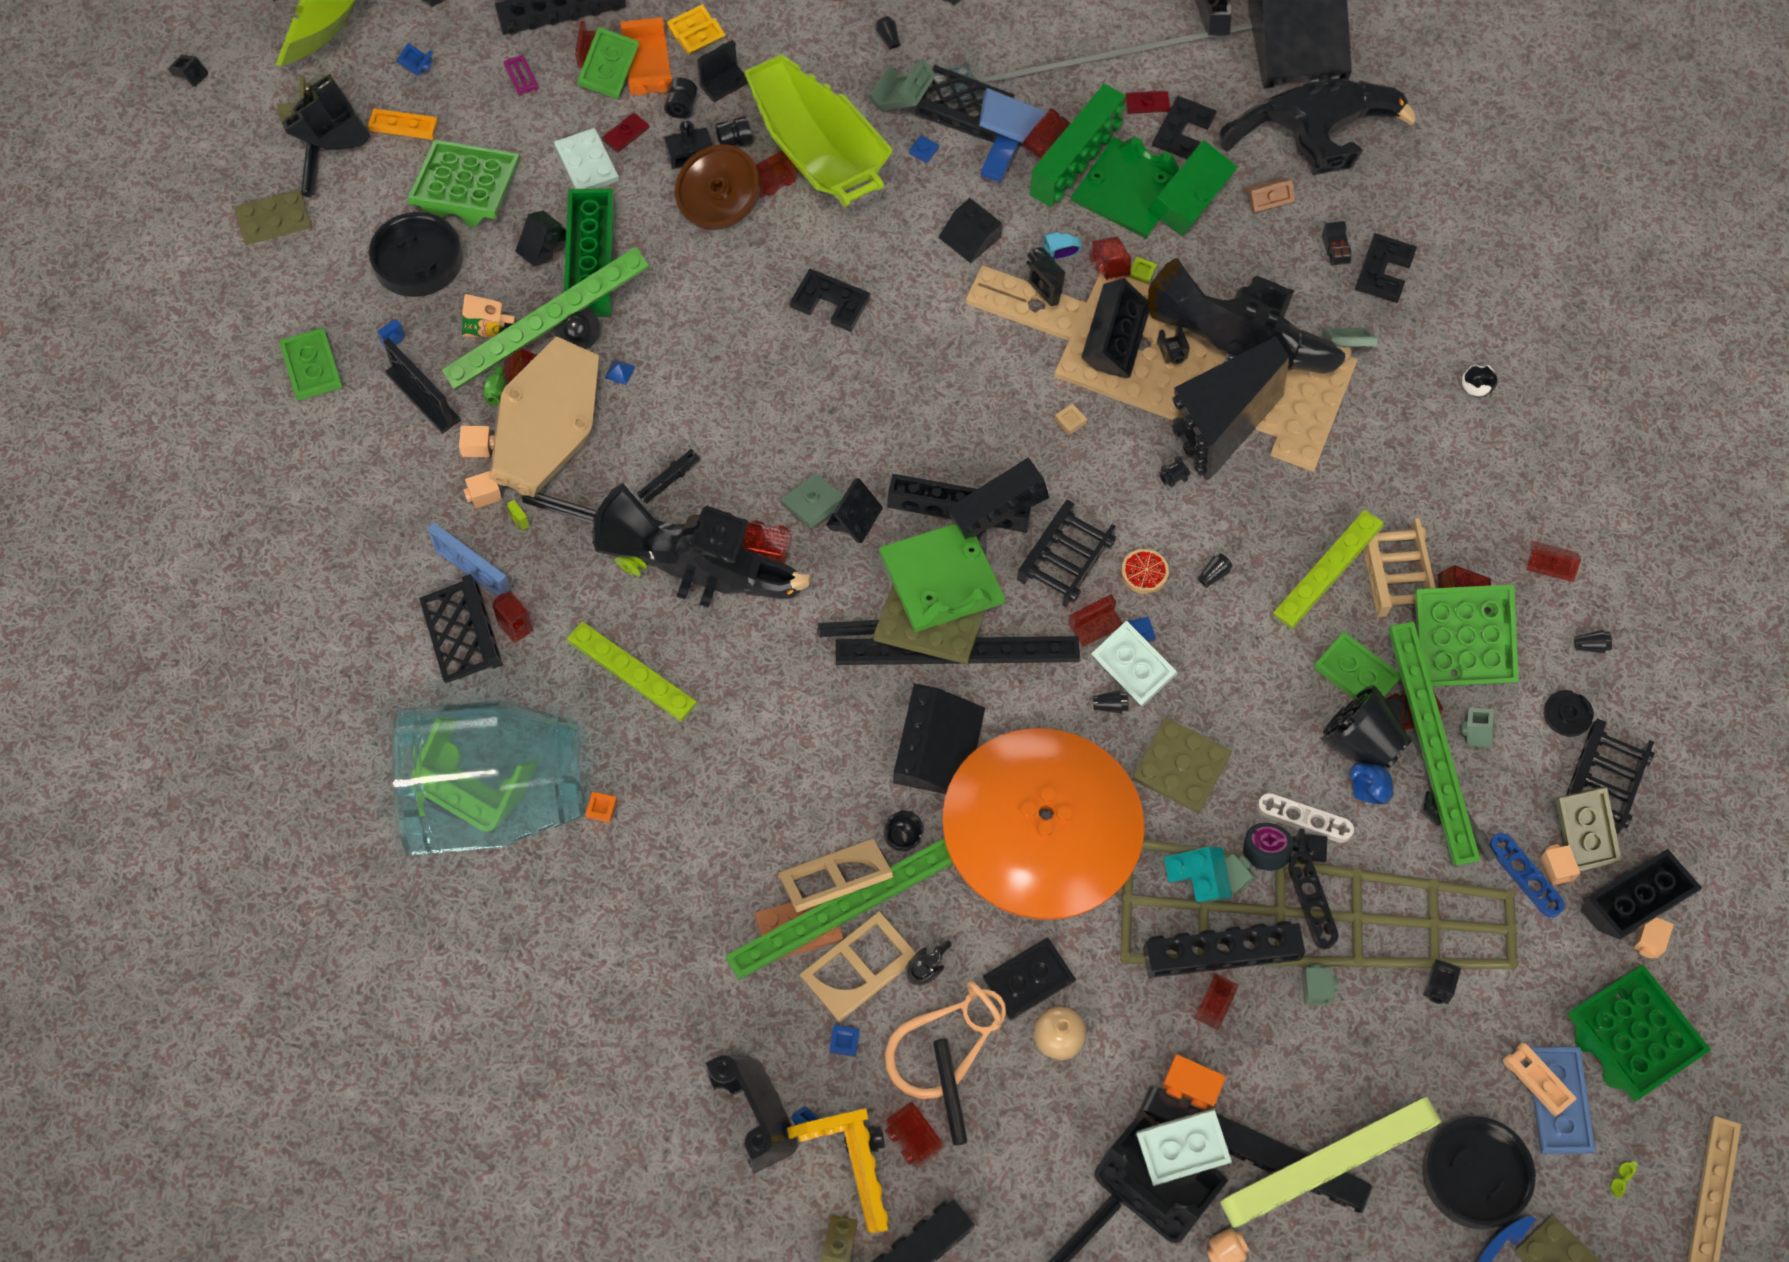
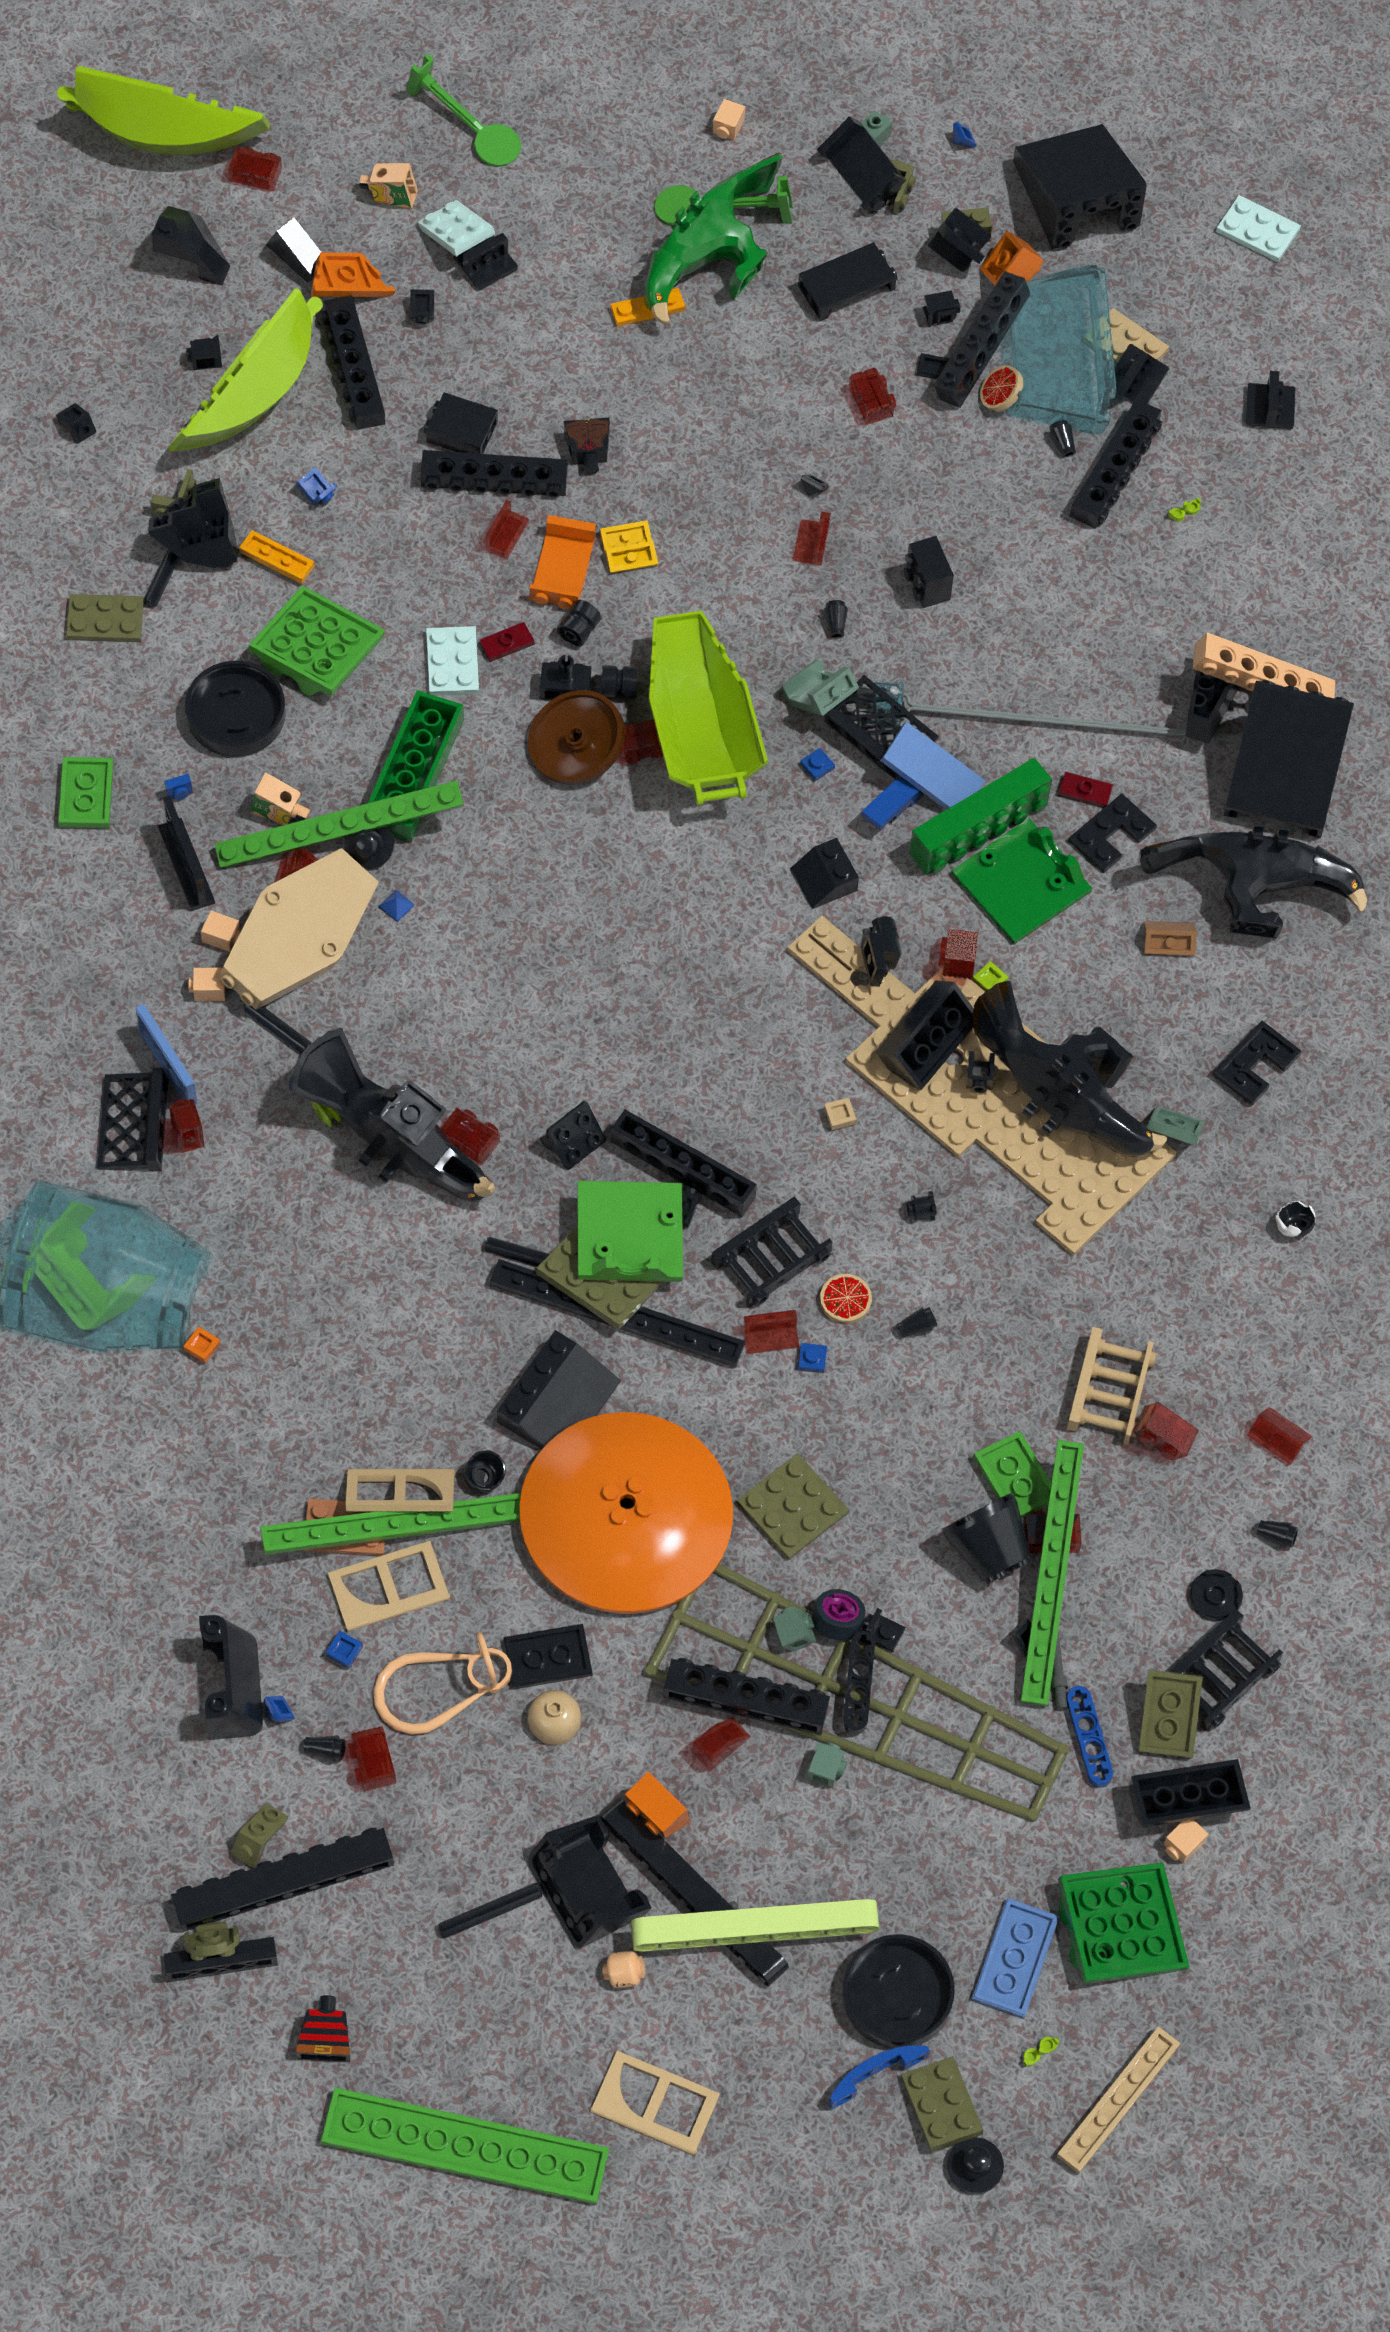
camera: 20 degrees right, 0 degrees up
bright green plant [483,366,507,405] -> none
magenta tile [503,55,539,96] -> none
lime tile [507,500,530,531] -> none
black brick [515,210,566,266] -> none
lime plate [567,621,697,722] -> none
bright green plate [577,27,639,100] -> none
black pin [637,449,700,504] -> none
black bracket [697,40,748,103] -> none
sand green plate [780,473,844,529] -> none
yellow bracket [787,1108,888,1233] -> none
black plate [790,268,870,332] -> none
black piece [905,940,952,986] -> none
black axle [933,1038,968,1146] -> none
black wedge [947,457,1050,540] -> none
clear red brick [1023,108,1070,159] -> none
medium azure rock [1043,232,1082,260] -> none
light aqua plate [1091,621,1178,707] -> none
black cone [1093,689,1129,714] -> none
light aqua plate [1137,1108,1232,1186] -> none
green brick [1148,140,1238,236] -> none
teal brick [1164,846,1233,903] -> none
black windscreen [1171,337,1289,480] -> none
white beam [1257,793,1354,843] -> none
lime plate [1273,509,1384,630] -> none
black leg [1322,221,1351,265] -> none
blue hair [1349,763,1394,804] -> none
bright green piece [1414,585,1519,686] -> none
black bracket [1423,959,1461,1004] -> none
sand green brick [1462,708,1494,747] -> none
light nougat plate [1503,1043,1577,1117] -> none
light nougat brick [1539,844,1580,886] -> none

